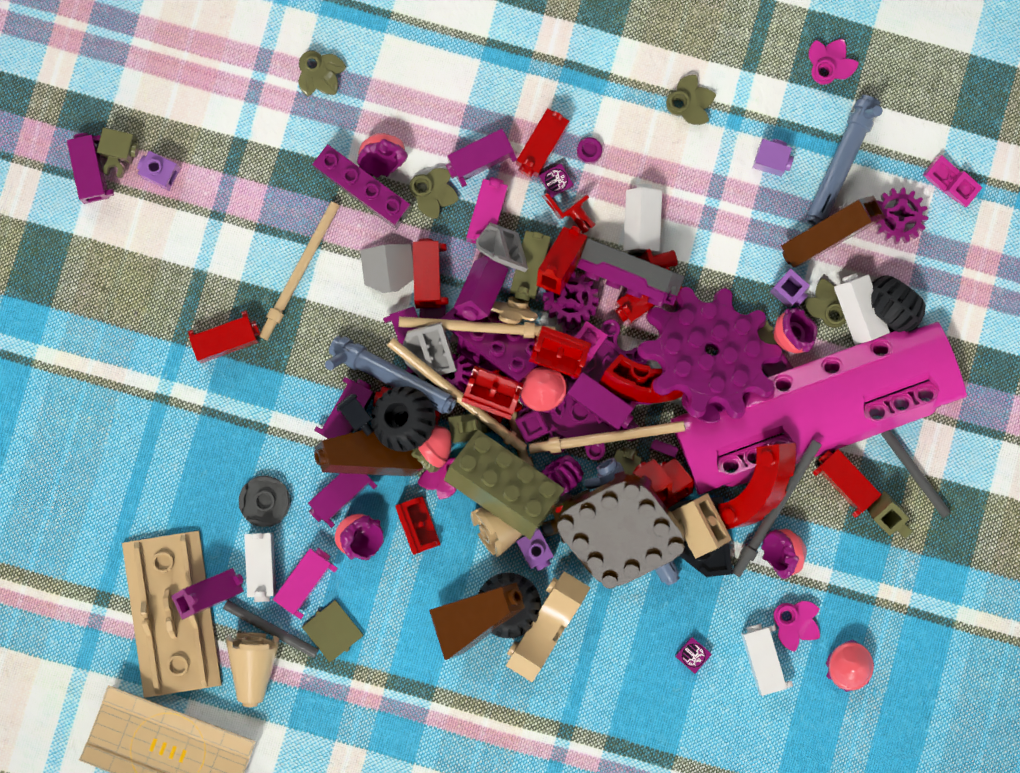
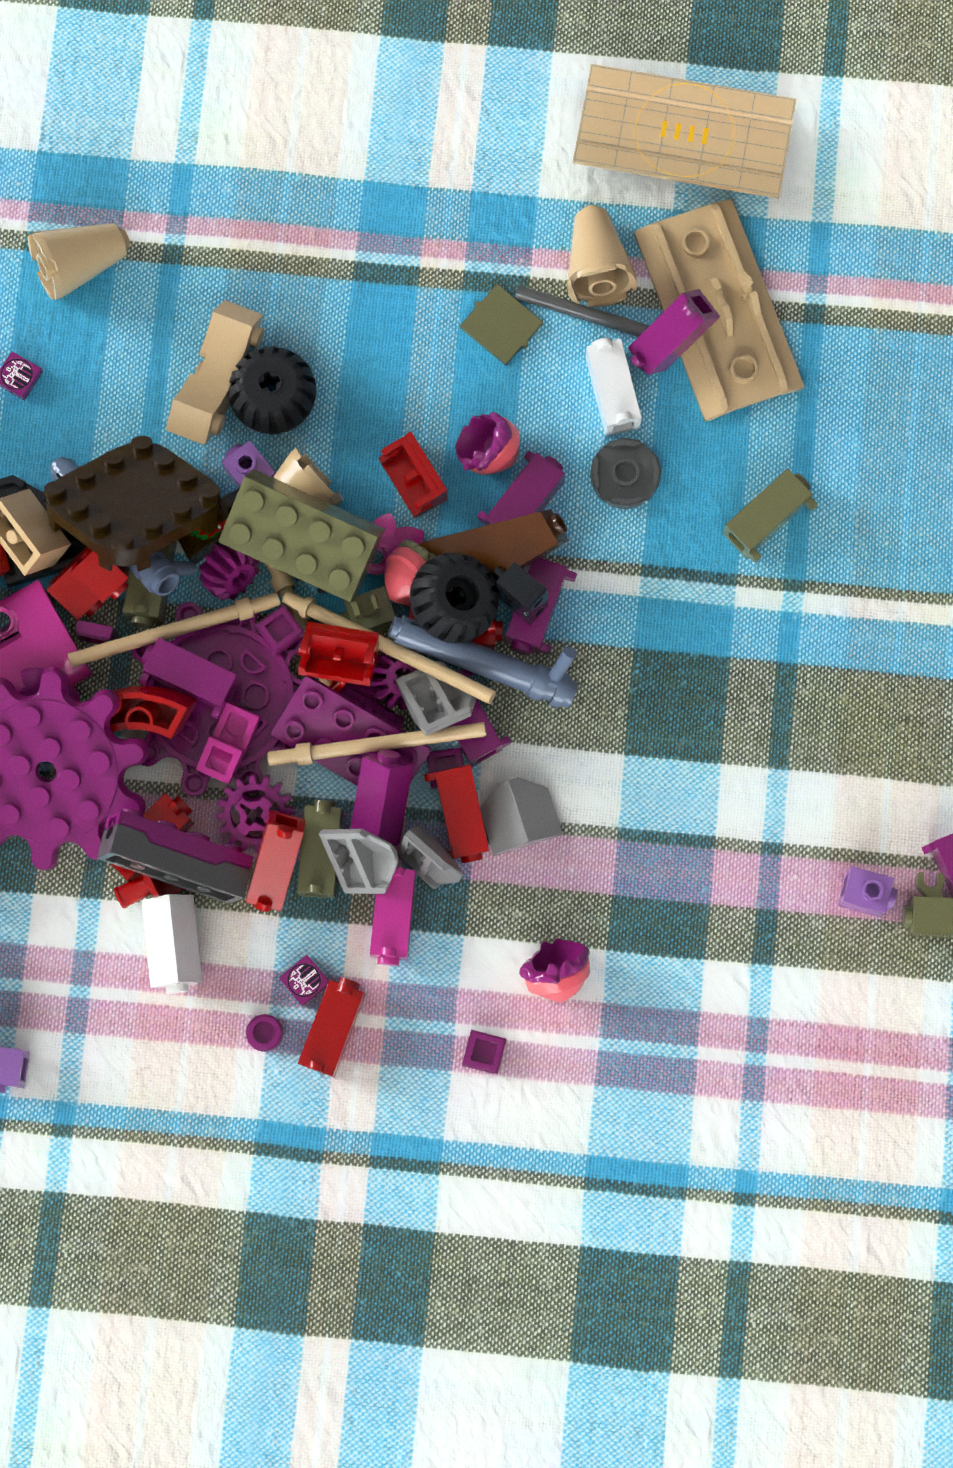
camera: 170 degrees right, 5 degrees down
red brick [188,310,261,364] -> none
tan bar [259,201,340,341] -> none
dark pink brick [272,547,338,619] -> none
olive plate [298,51,346,97] -> none
magenta piece [312,144,412,230] -> none
olive plate [409,168,459,219] -> none
reddish brown slope [429,582,525,660] -> none
magenta brick [445,128,517,188] -> none
tan plate [491,296,538,324] -> none
coral hair [519,367,568,413] -> none
red hinge [529,325,591,379] -> none
red bracket [542,193,596,234] -> none
olive plate [666,75,716,125] -> none
none -> tan cone [28,223,130,300]
none -> light grey slope [397,825,464,889]
none -> magenta tile [462,1029,507,1075]
none -> olive brick [722,468,818,562]

